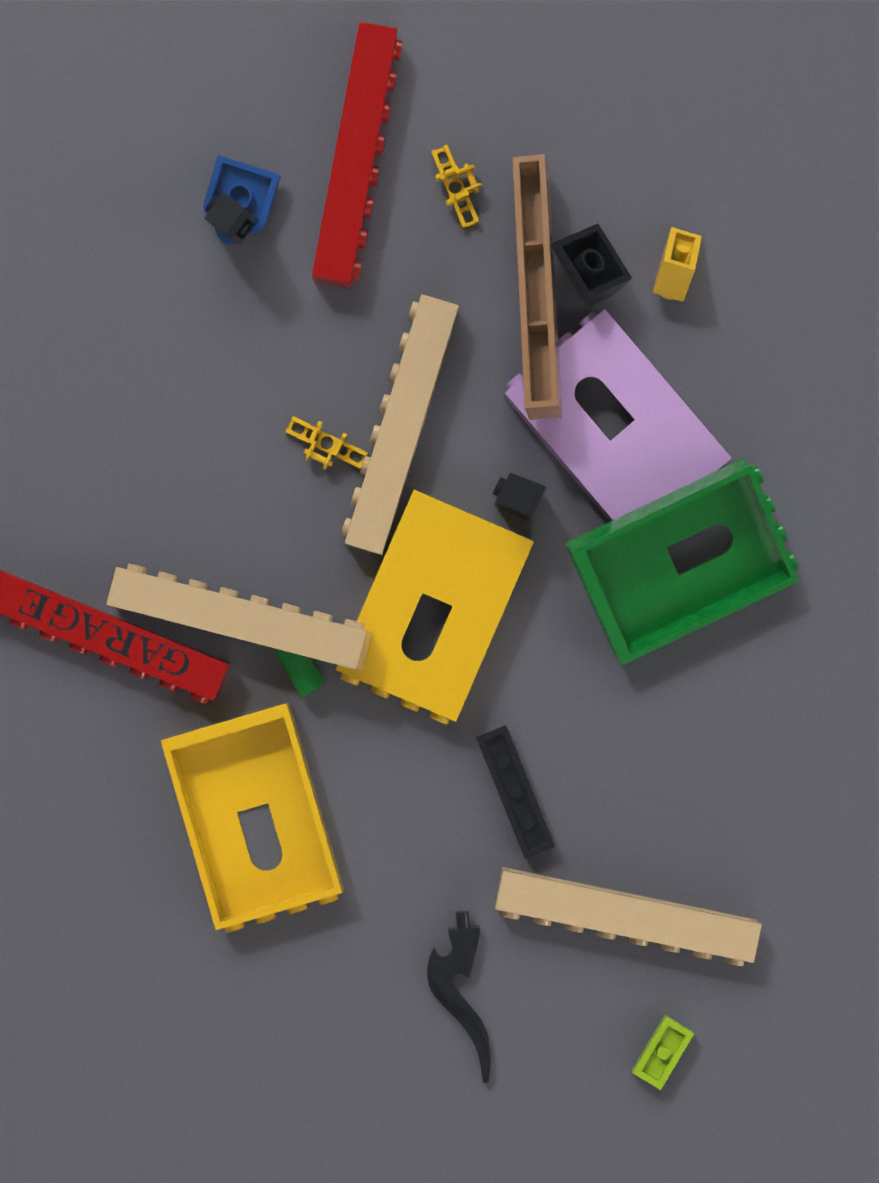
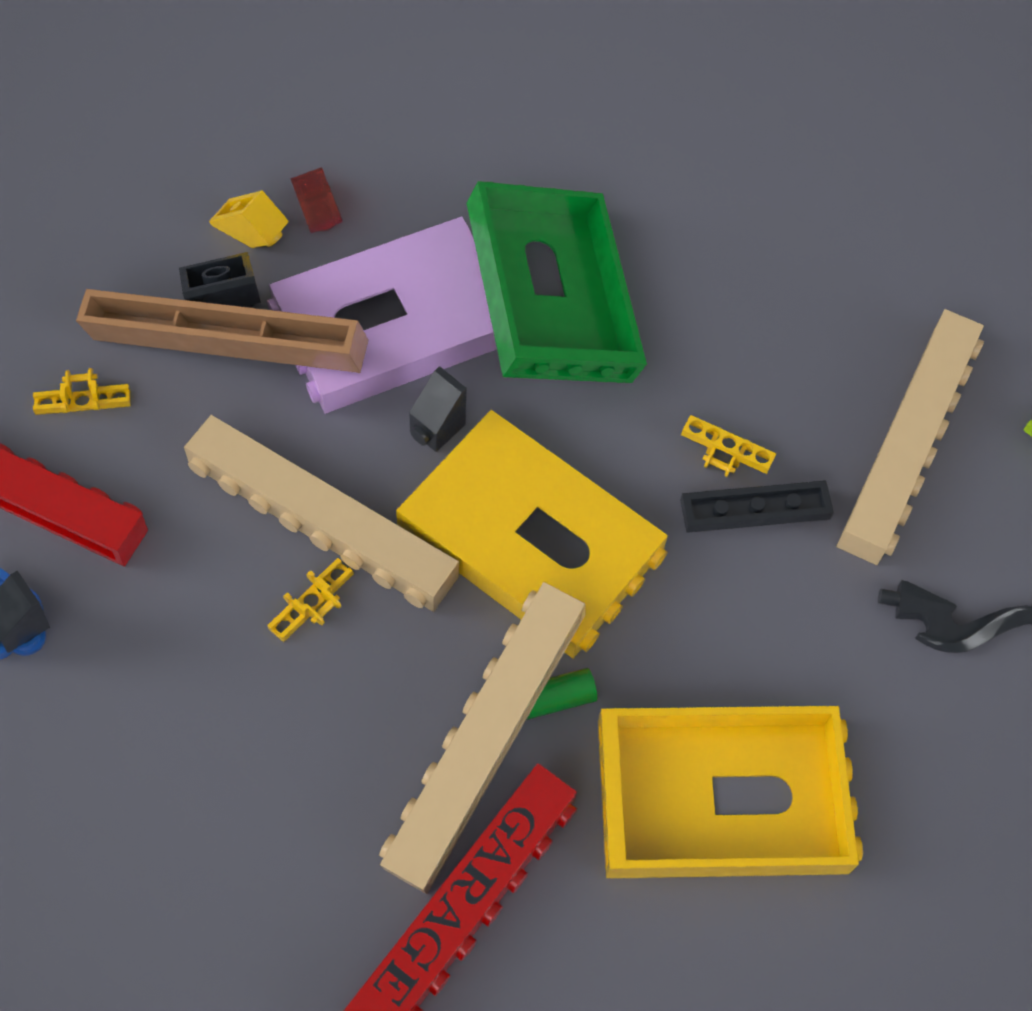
camera: 85 degrees left, 25 degrees down
none -> clear red slope [290,167,343,234]
none -> yellow piece [681,415,777,477]

